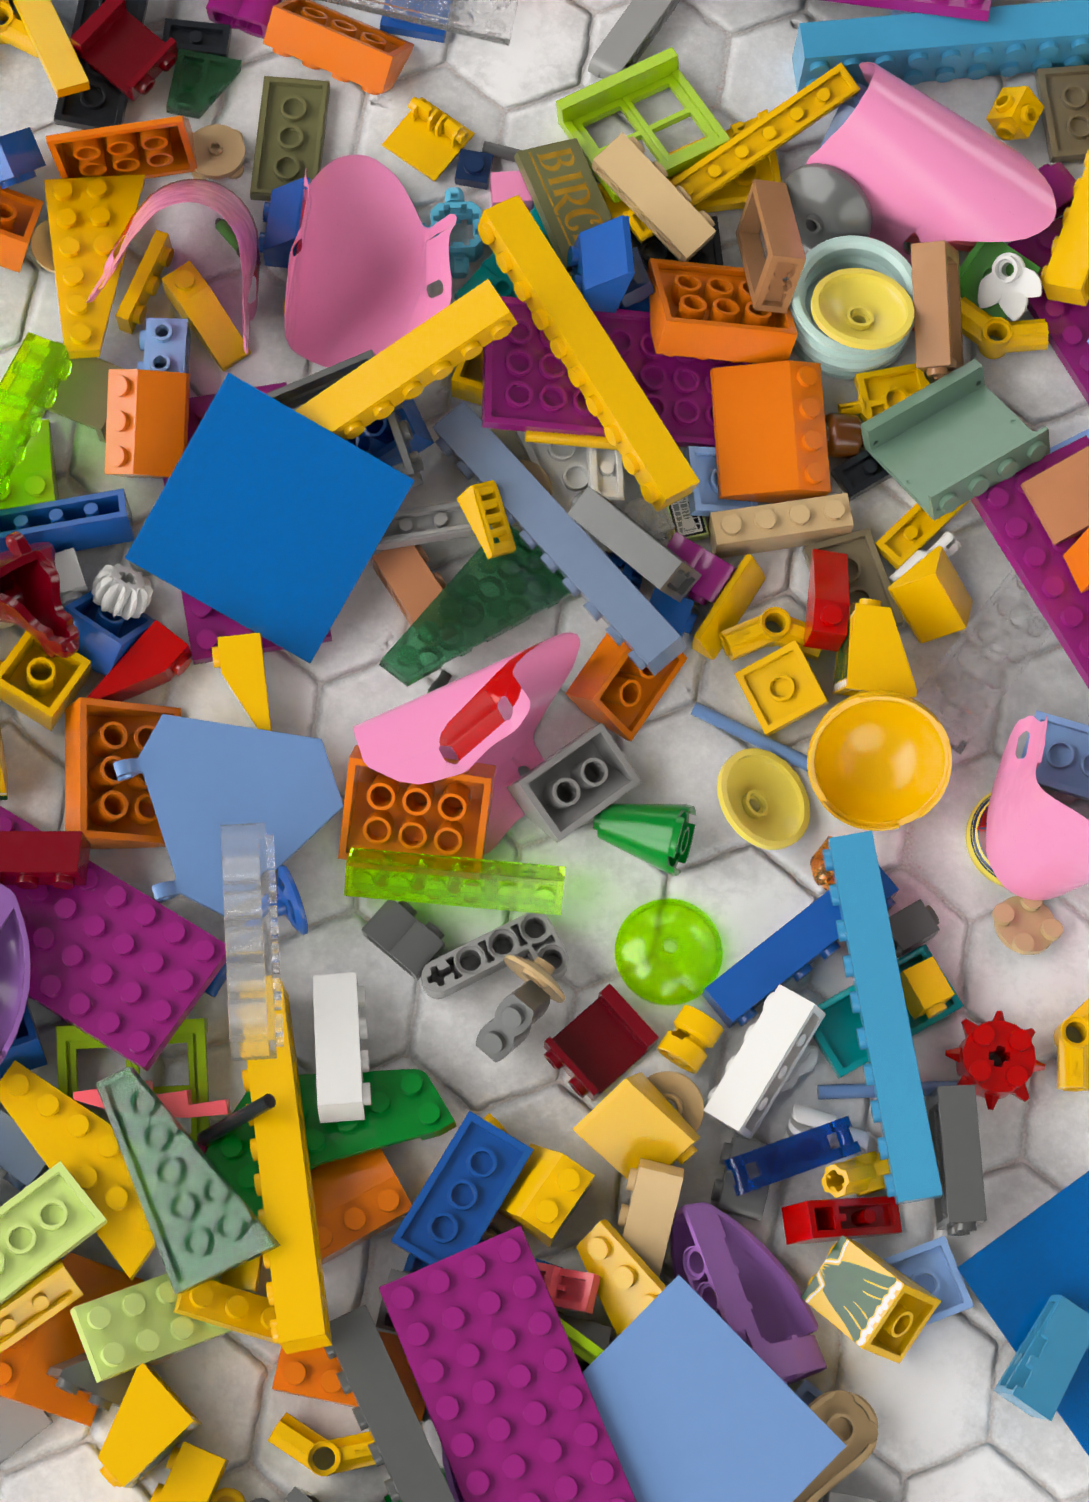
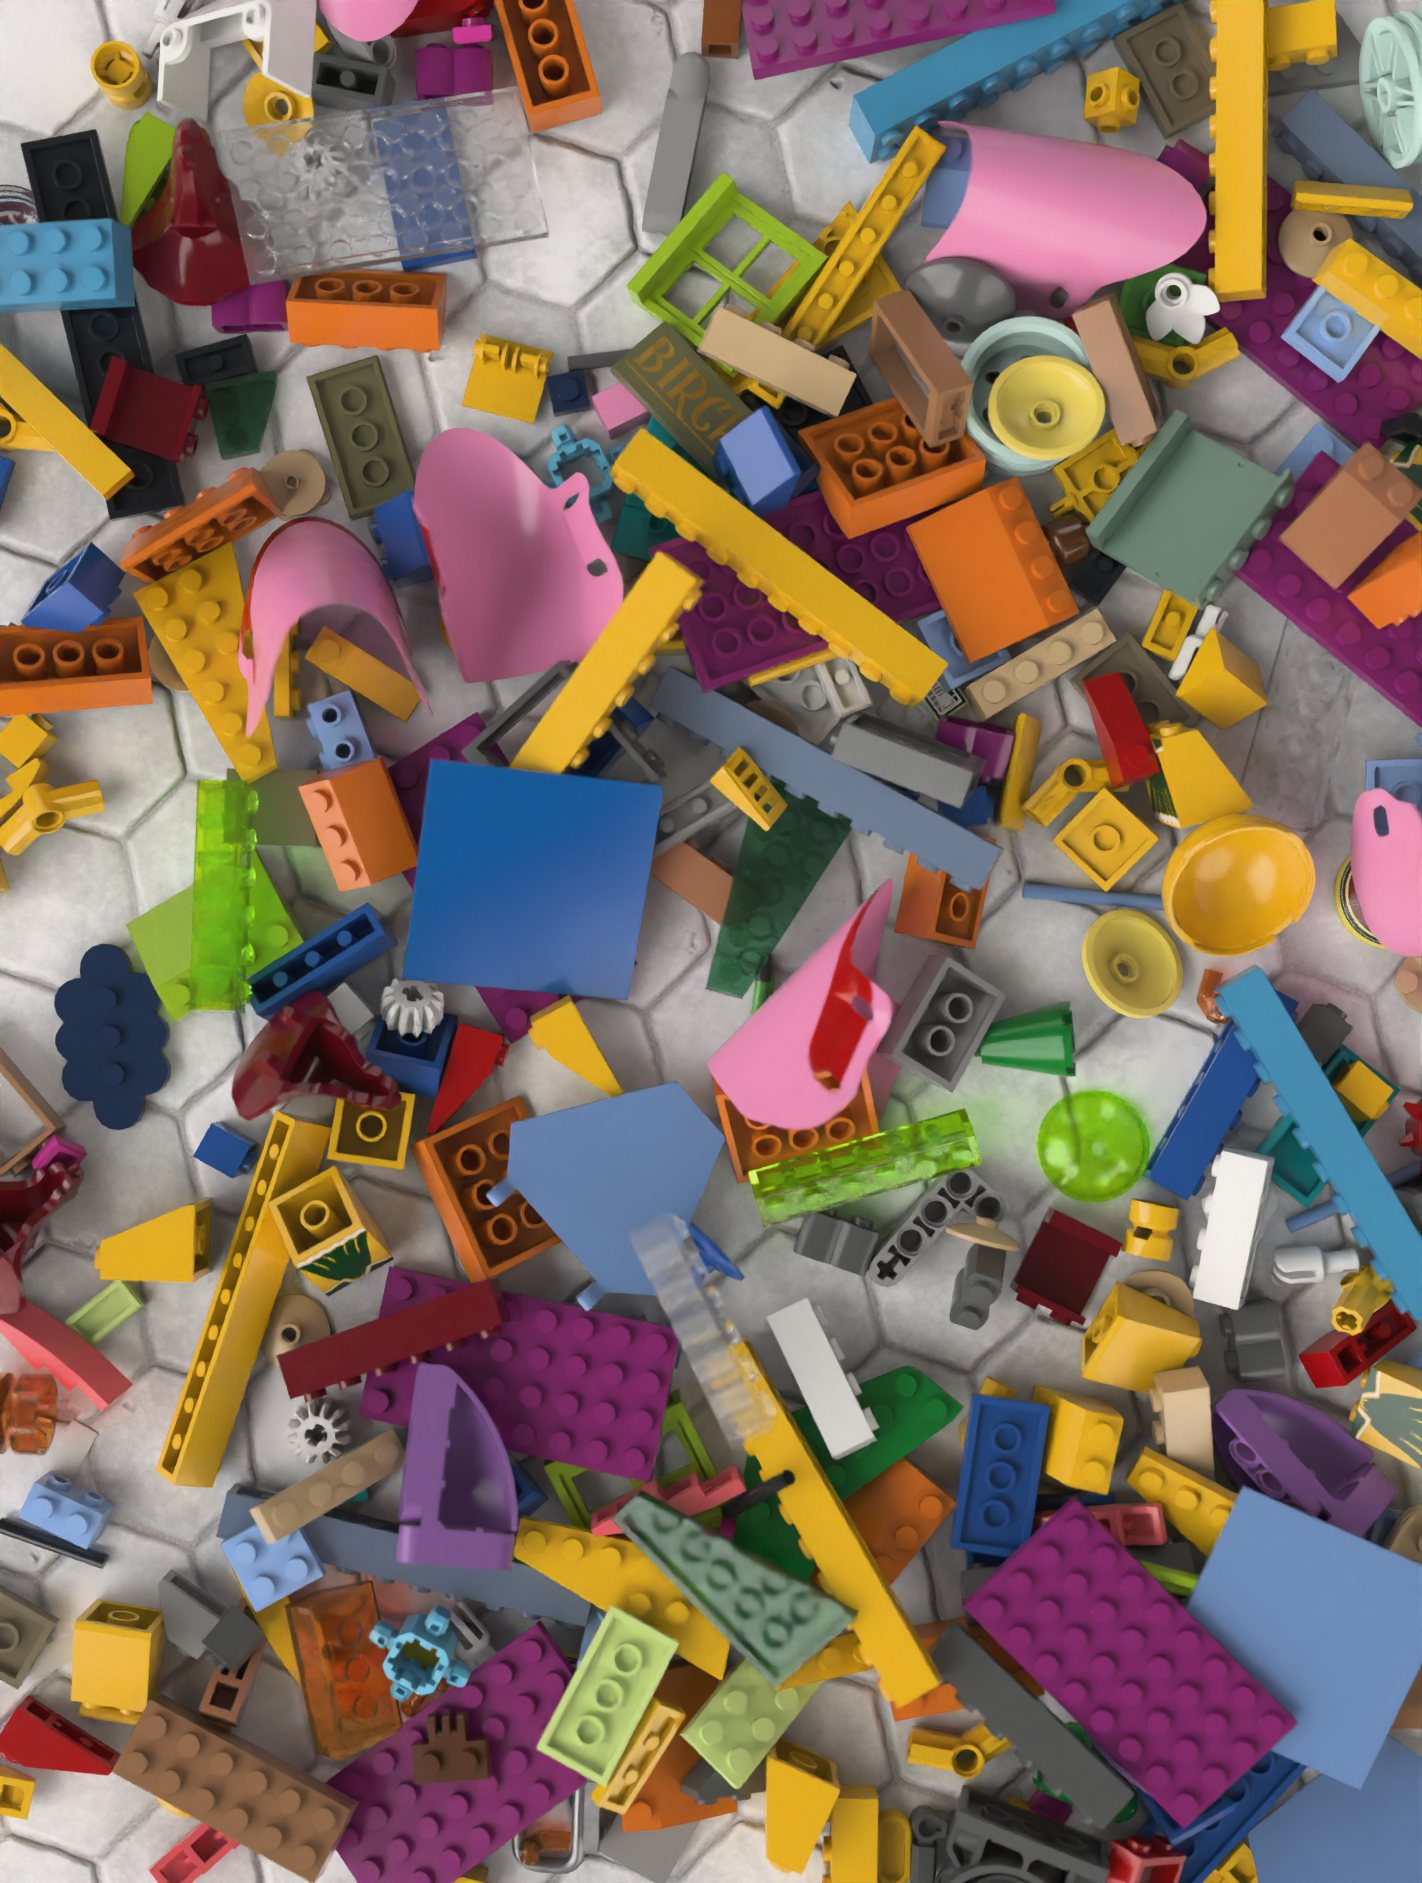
camera: 15 degrees left, 15 degrees up
clear blue plate [724,1116,861,1196] -> none

